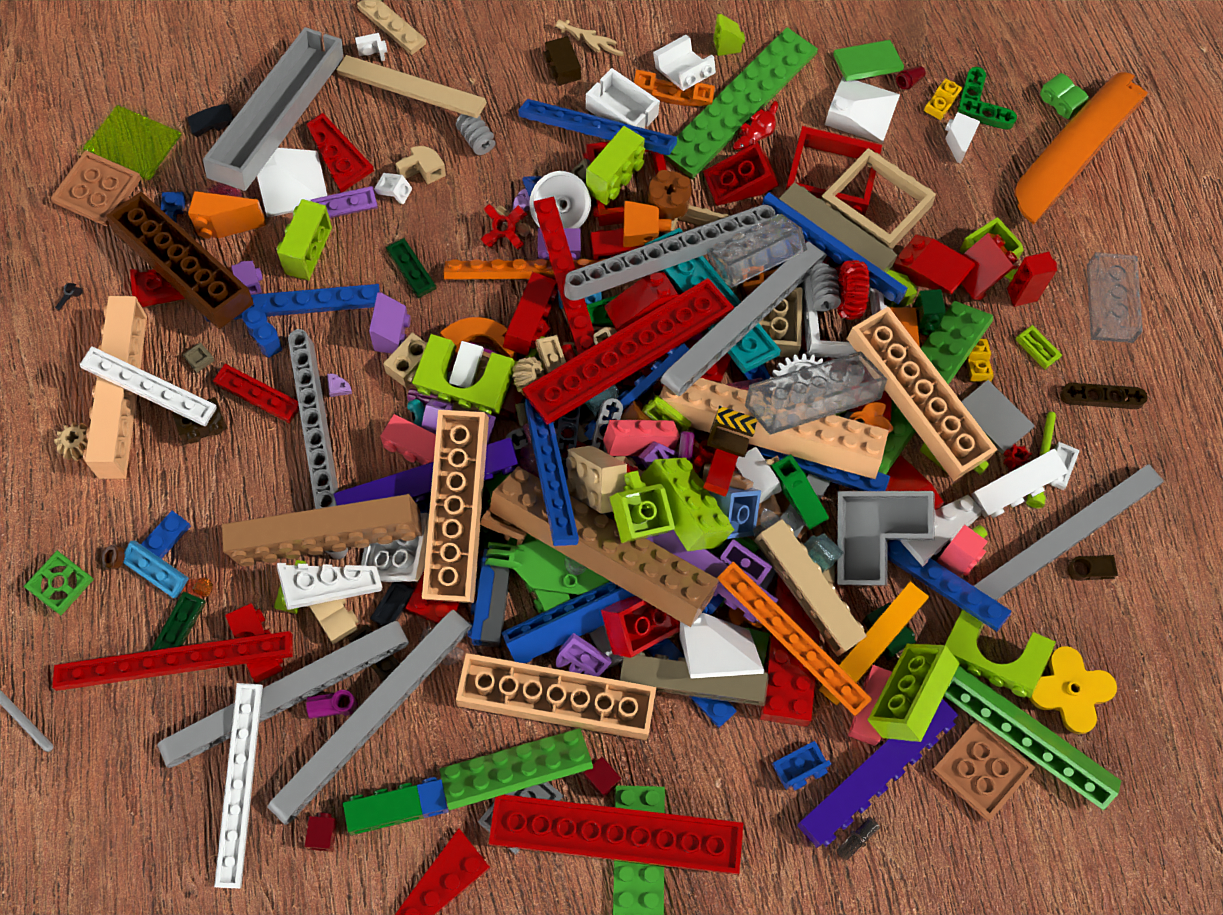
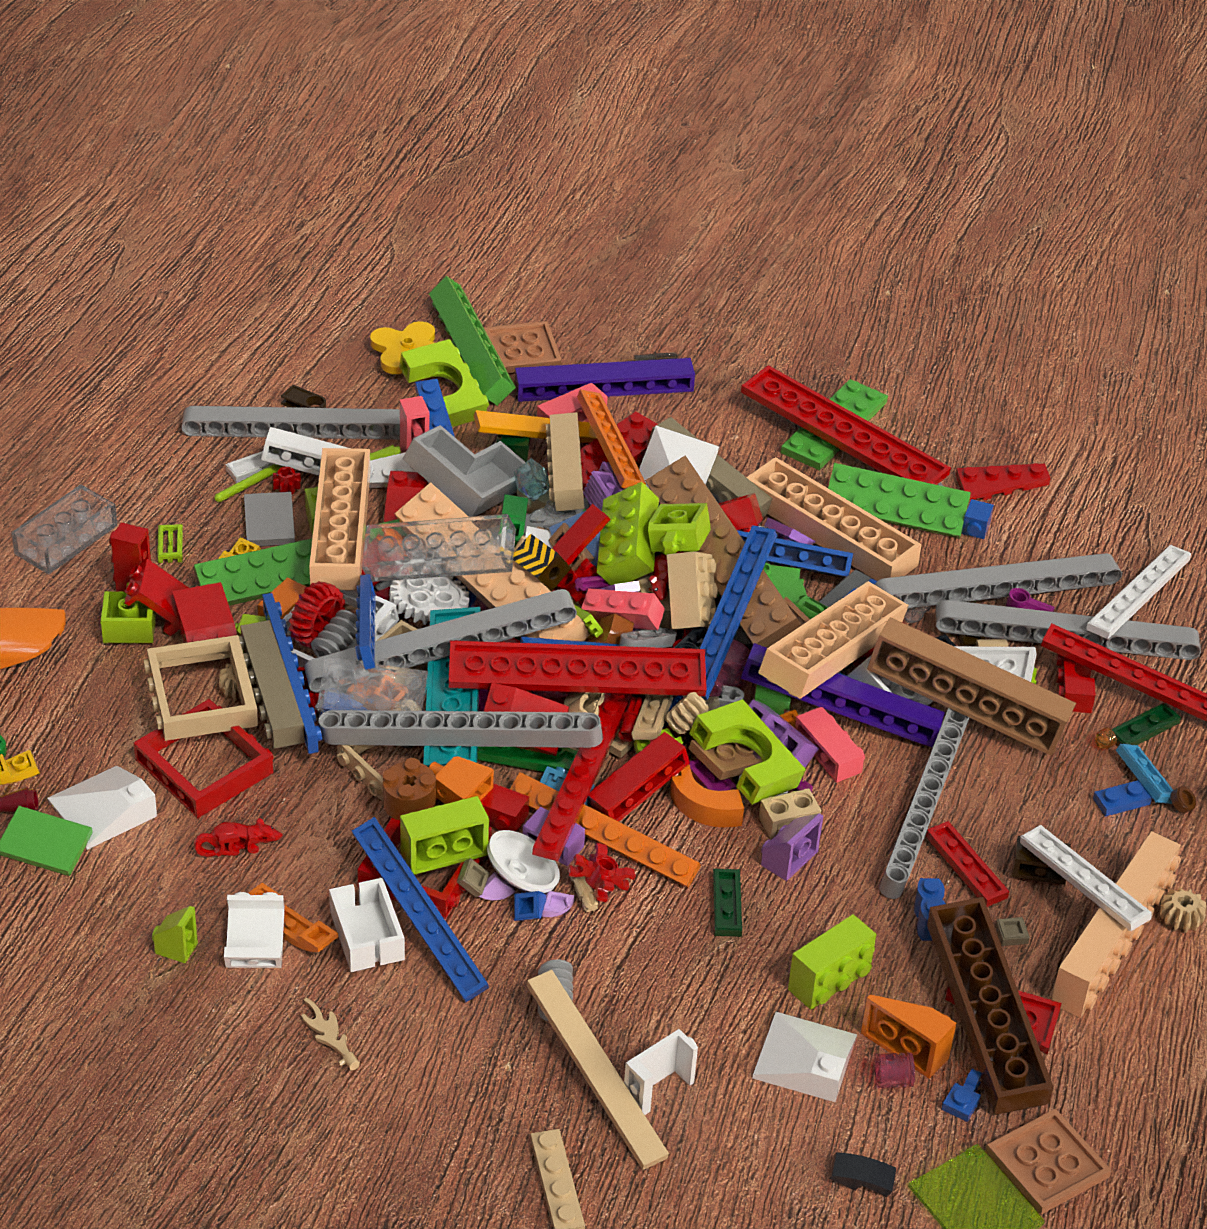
camera: 145 degrees left, 25 degrees down
black hand [55,283,82,311] -> none
light grey piece [203,27,343,191] -> none
blue plate [205,284,380,322] -> none
medium lavender brick [231,260,263,295] -> none
dark red brick [304,812,338,852] -> none
red wing [306,113,374,193] -> none
medium lavender tile [310,186,378,218] -> none
lavender tile [327,374,352,397] -> none
green brick [343,783,424,836] -> none
white bracket [355,33,387,61] -> none
white bracket [374,173,412,204] -> none
tan brick [395,146,446,184] -> none
teal arm [407,399,425,427] -> none
white tile [449,341,484,388] -> none
dark brown brick [543,36,581,86] -> none
dark red brick [583,756,622,799] -> none
bright green plate [663,27,818,179] -> none
red slope [703,142,779,206] -> none
blue bracket [772,741,831,791] -> none
lime brick [868,644,960,742] -> none
dark green brick [912,289,946,335] -> none
white slope [945,112,980,164] -> none
dark brown beam [1060,383,1148,409] -> none
none -> blue plate [355,574,376,670]
none -> white panel [624,1029,698,1115]

